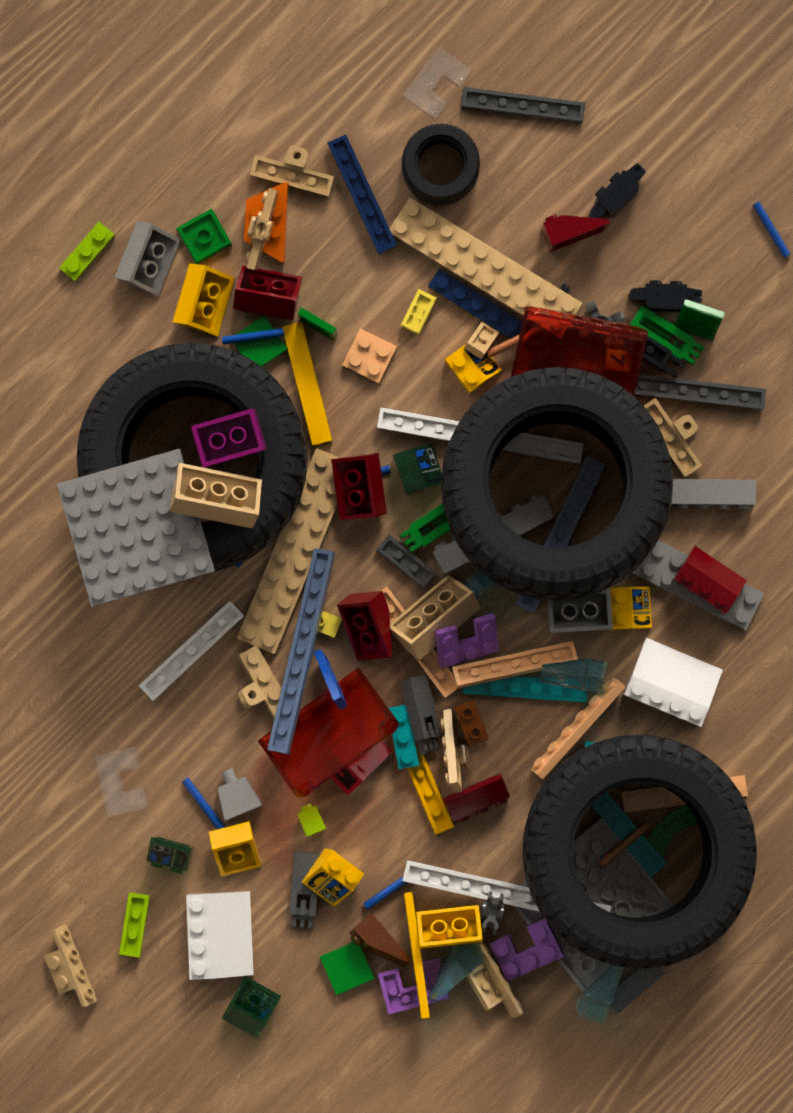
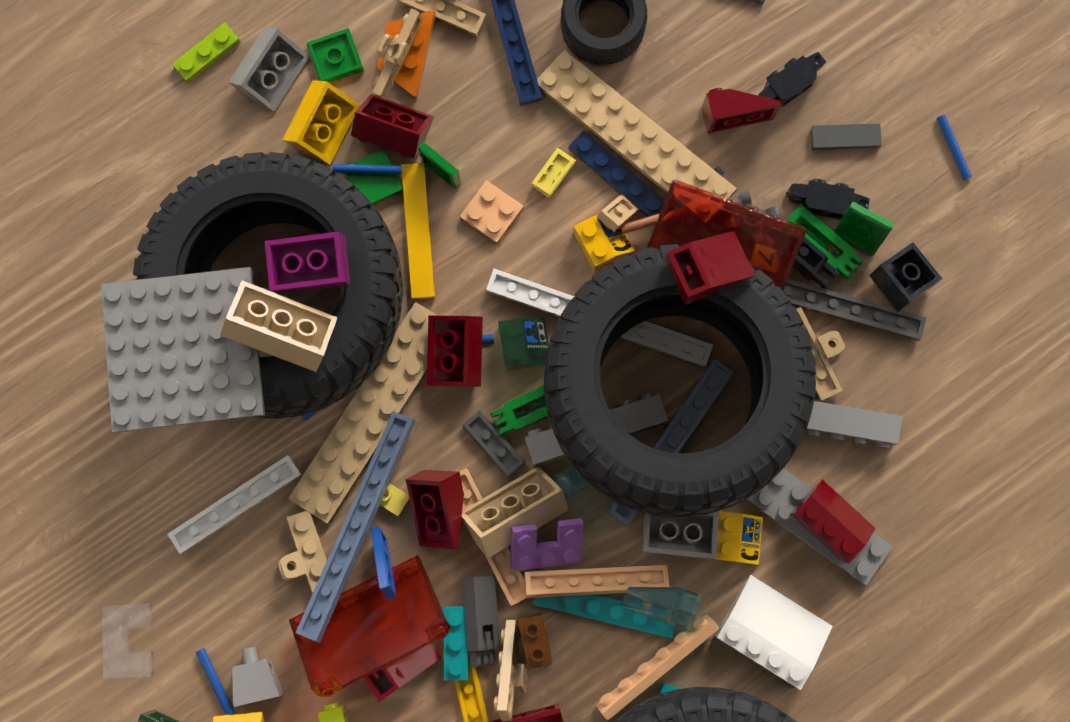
camera: 10 degrees right, 5 degrees down
none -> dark red slope [665,231,755,305]
none -> dark grey tile [811,124,882,150]
none -> black brick [869,242,943,312]

